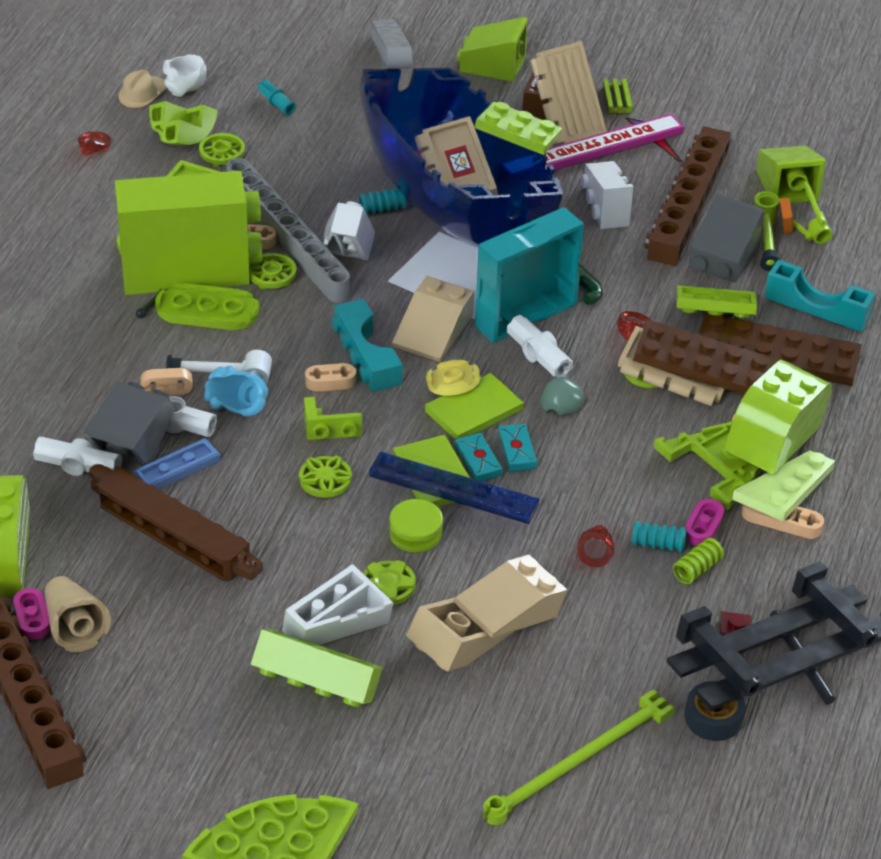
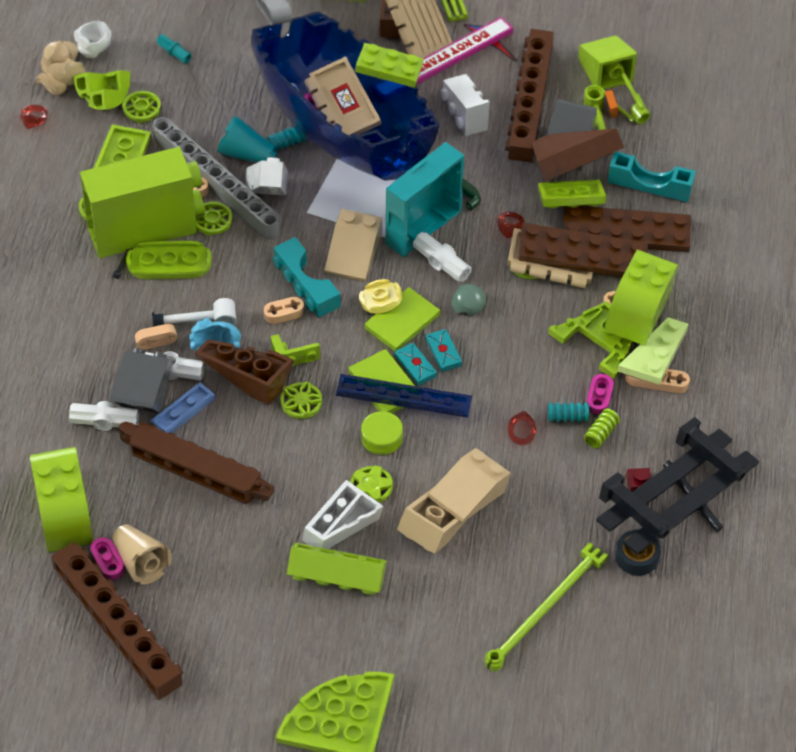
camera: 10 degrees left, 10 degrees up
none -> tan hair [36,59,86,95]
none -> reddish brown wedge [195,339,293,405]
none -> teal cone [217,116,277,163]
none -> reddish brown wedge [532,128,625,181]

